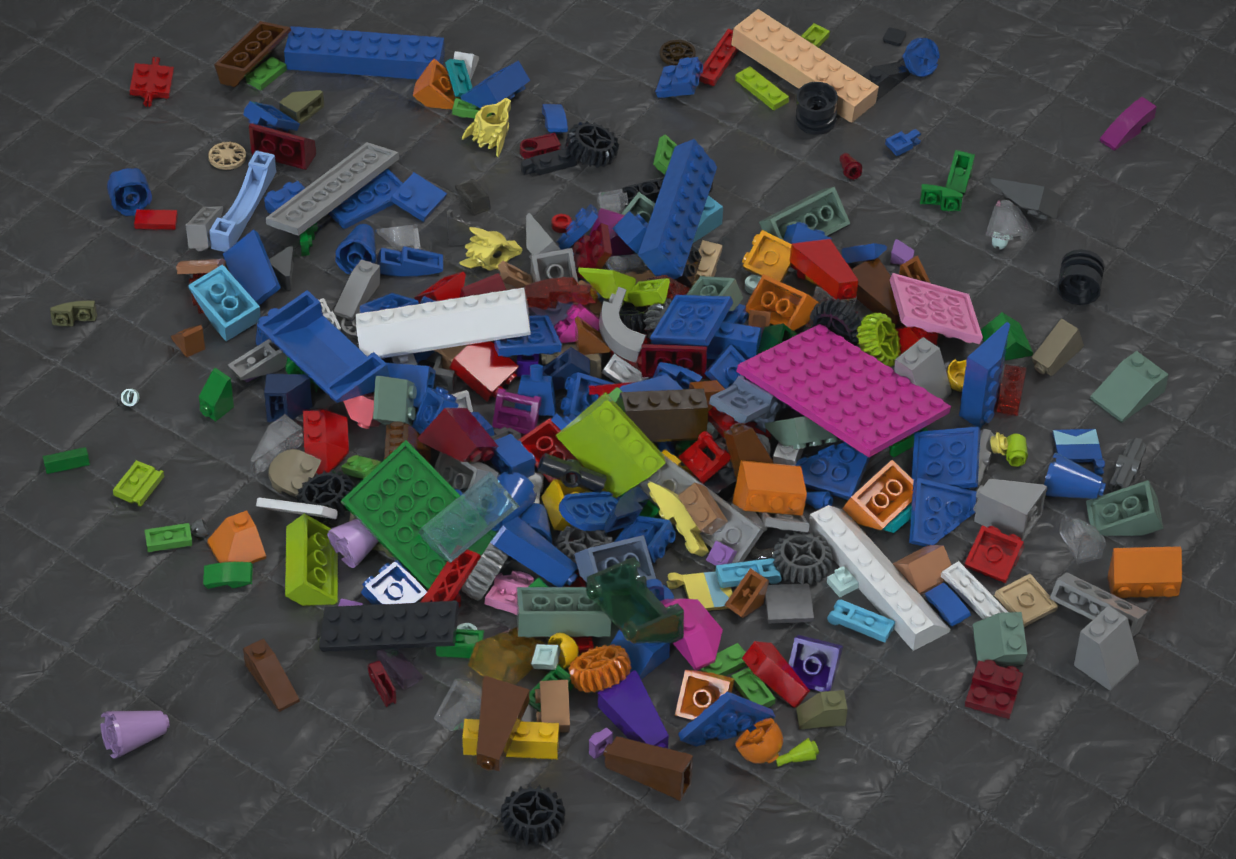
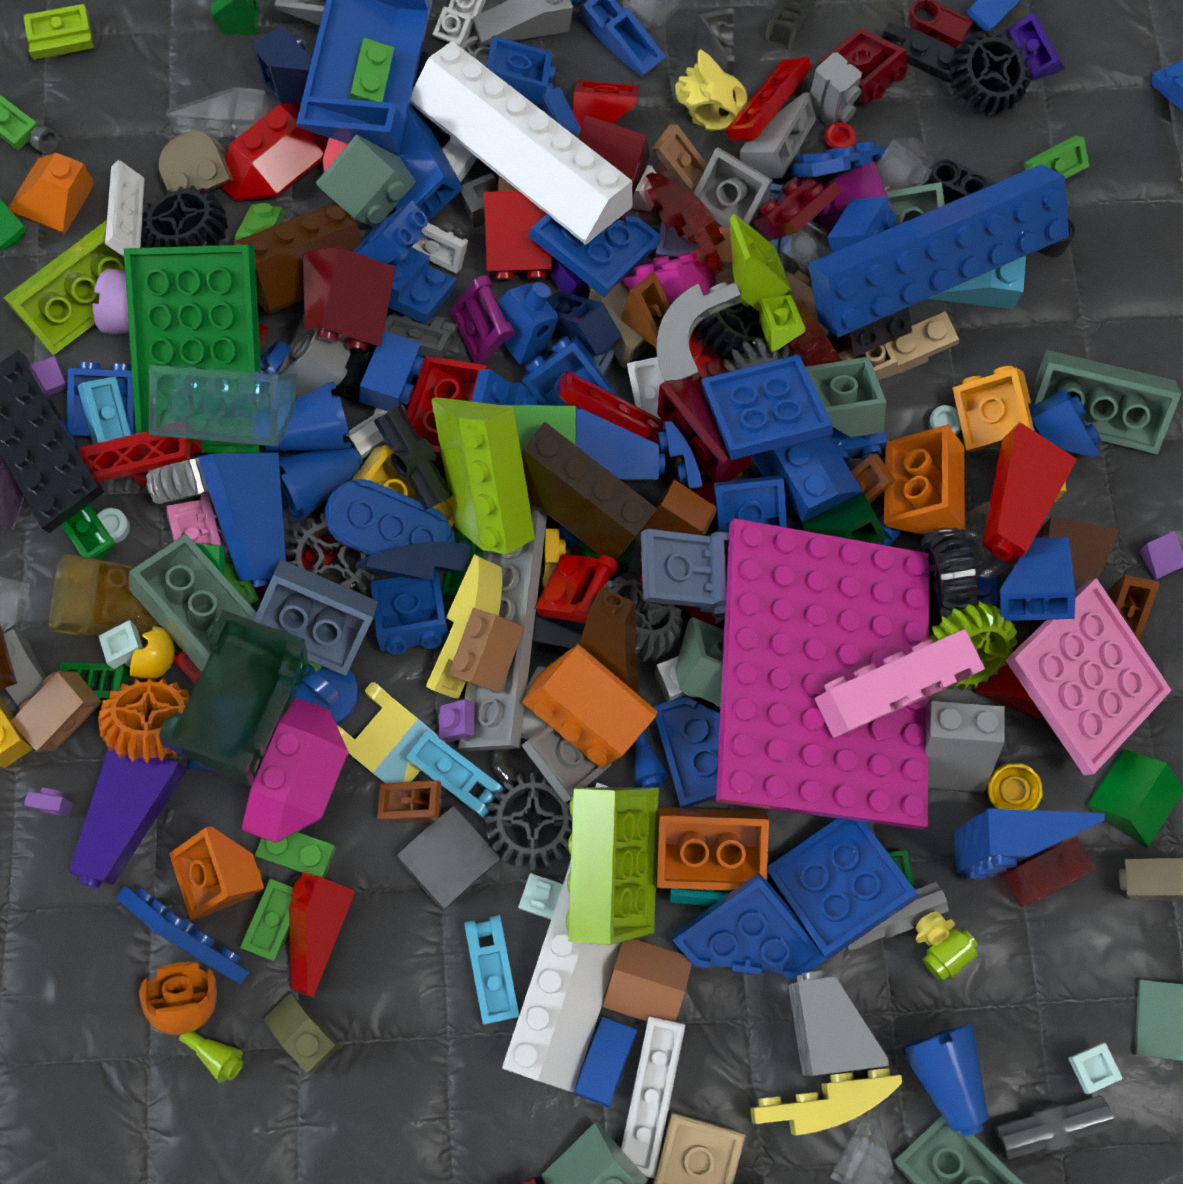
camera: 50 degrees right, 25 degrees up
reddish brown slope [603,736,693,801] -> none
dark purple slope [789,635,843,692] -> none
blue slope [841,243,887,263] -> none
red plate [964,525,1024,583] -> none
blue flag [1053,429,1105,475] -> none
none -> medium azure slope [78,377,131,444]
none -> bright green plate [349,37,394,102]
none -> lime slope [565,787,659,945]
none -> red plate [726,56,813,141]
none -> light yellow slope [750,1068,902,1135]
none -> light grey brick [810,52,862,127]
none -> bright pink wedge [814,629,985,738]
none -> dark red plate [817,28,908,105]
none -> blue slope [1000,537,1075,621]
none -> dark purple slope [1007,13,1065,80]
none -> light aqua tile [1068,1043,1123,1094]

